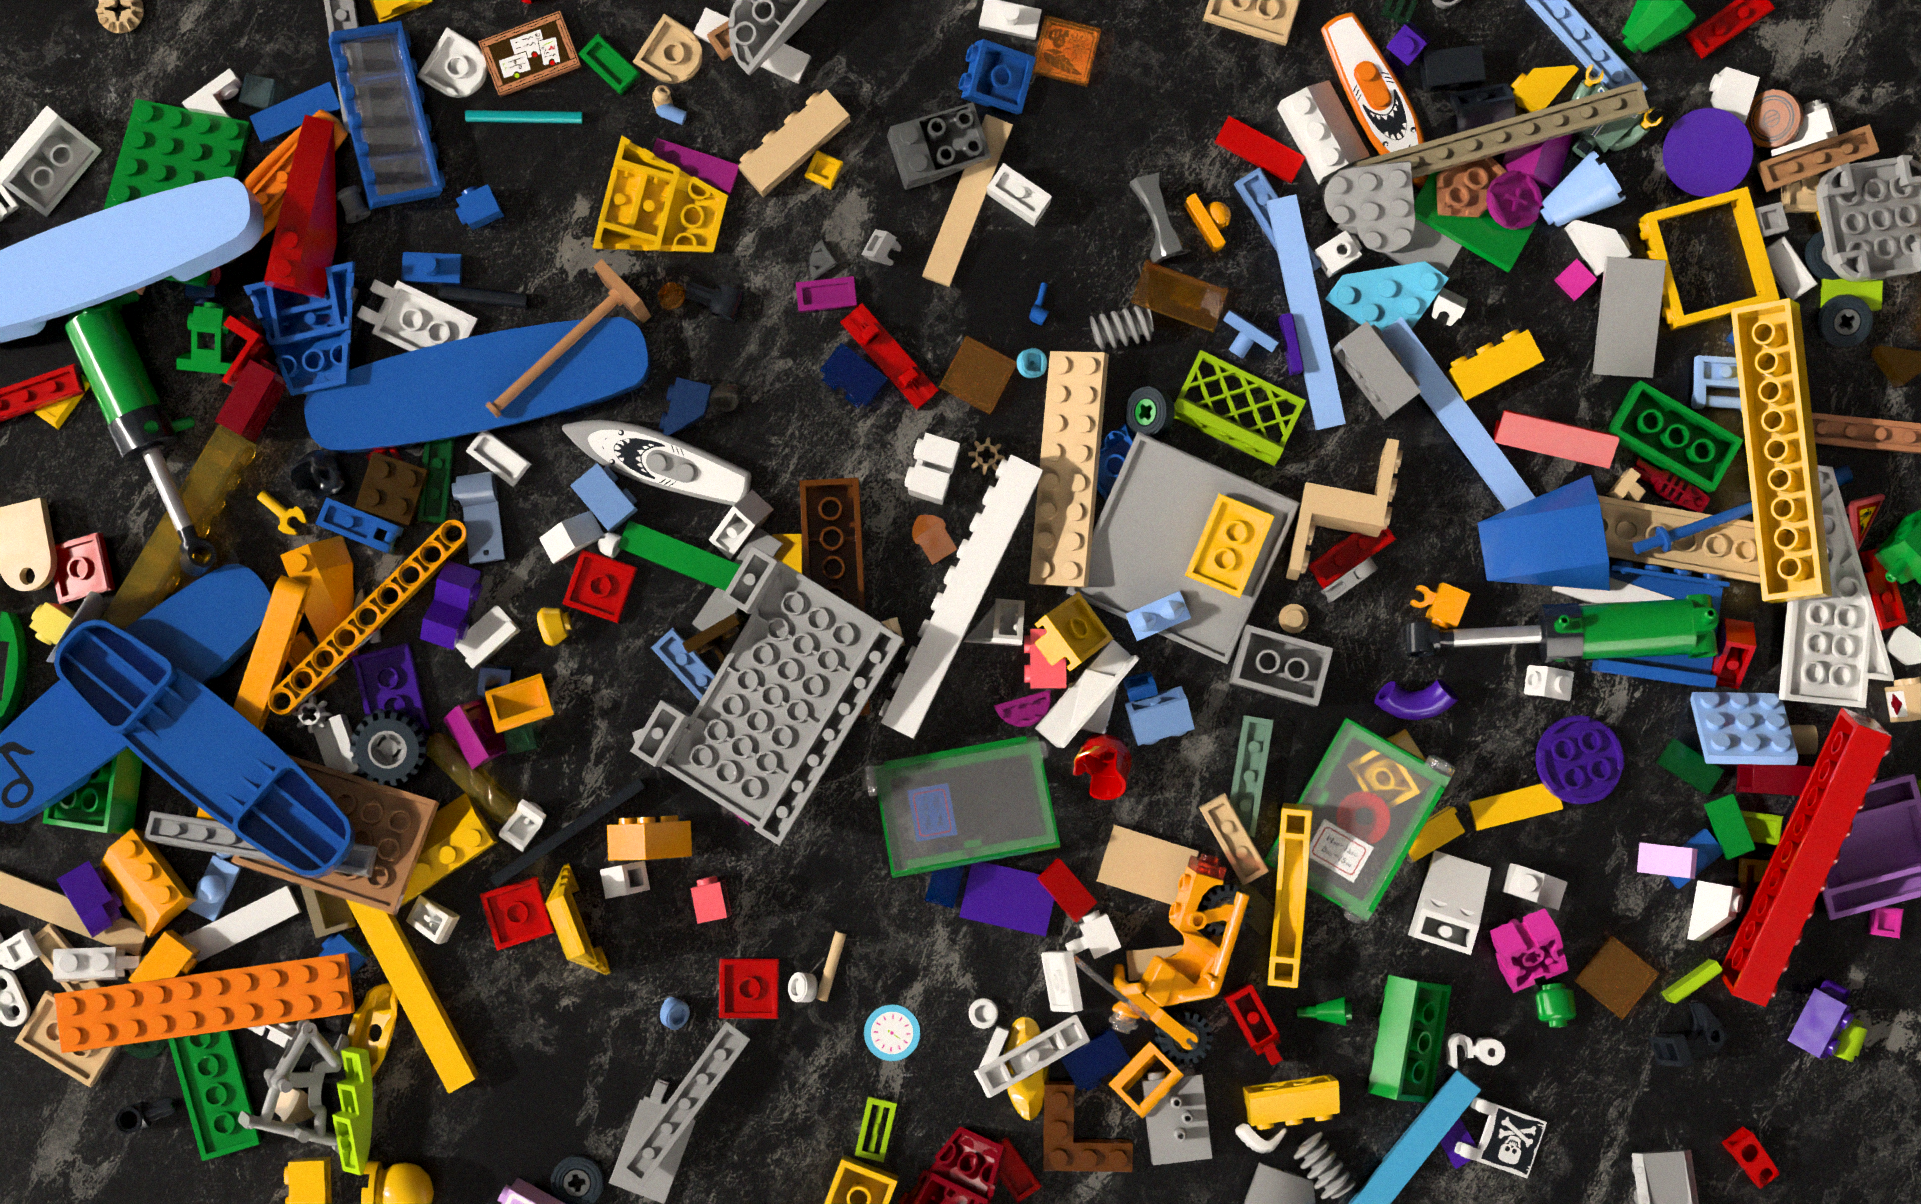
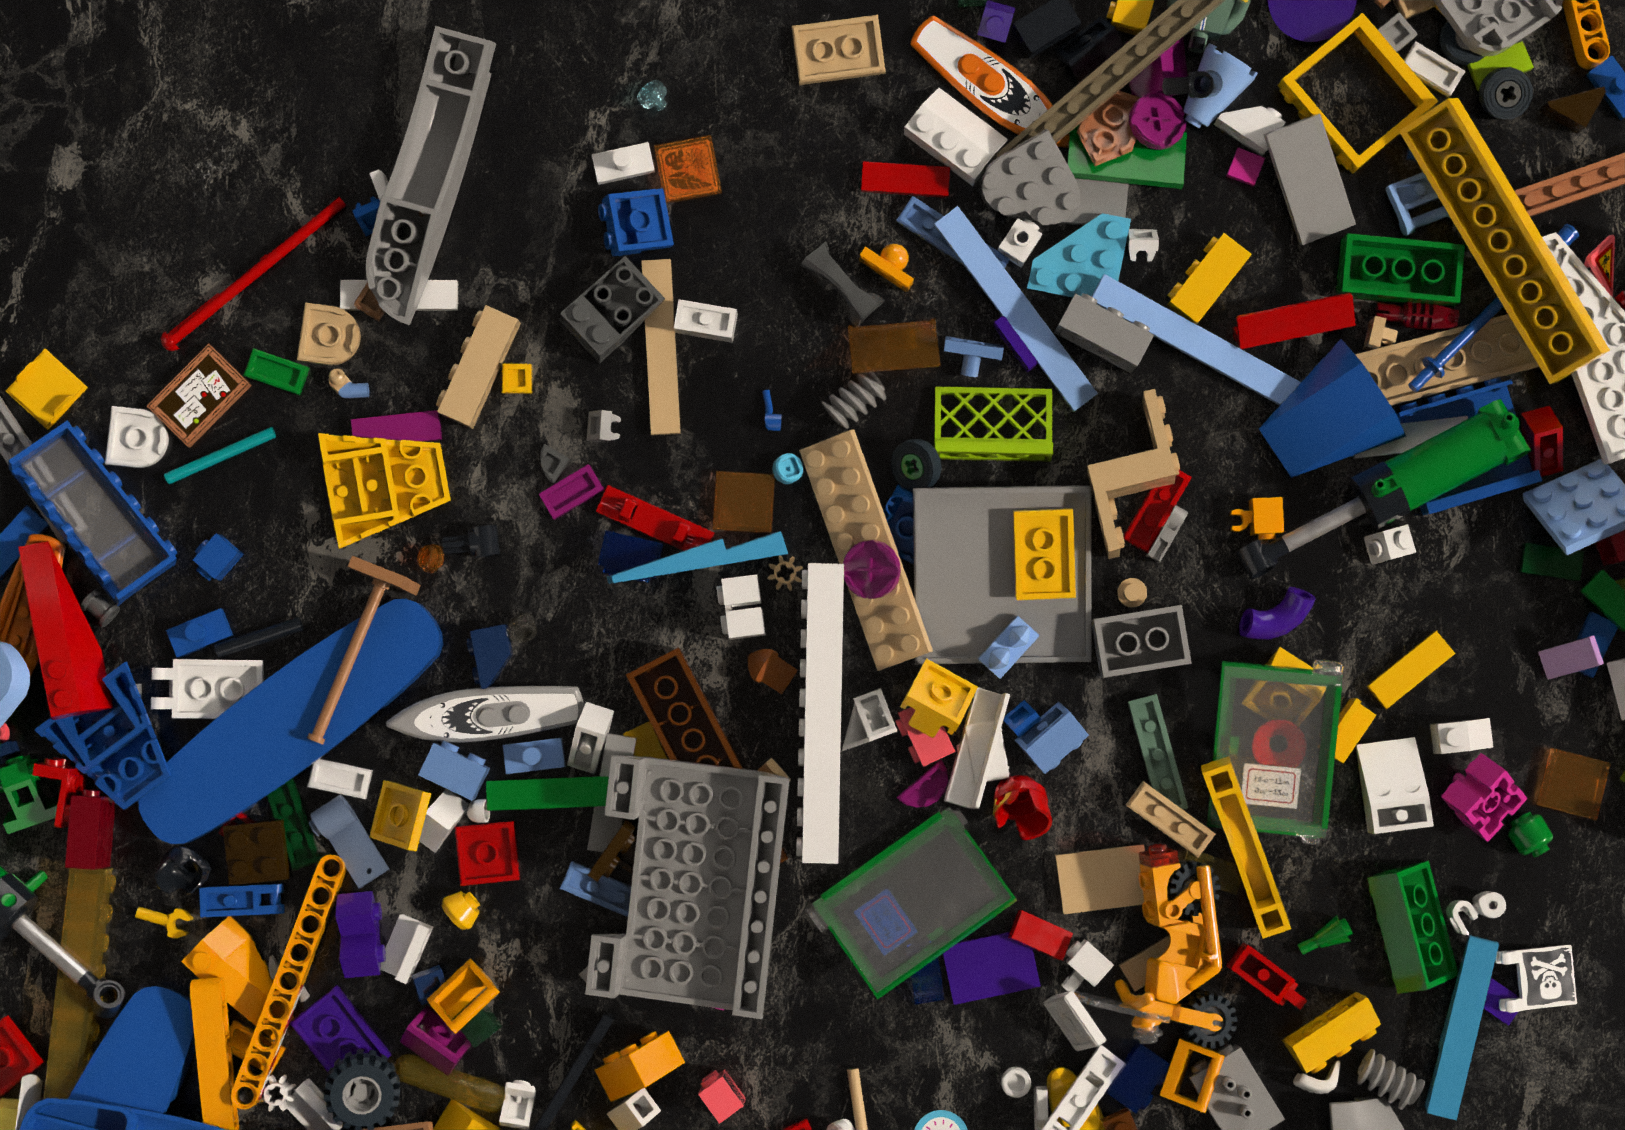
camera: 20 degrees left, 0 degrees up
dark purple tile [1536,715,1624,804] -> none
none -> yellow tile [369,780,431,851]
none -> medium blue tile [503,738,566,774]
none -> dark azure slope [607,531,788,584]
none -> magenta tile [843,540,901,599]
none -> black axle [1162,70,1223,98]

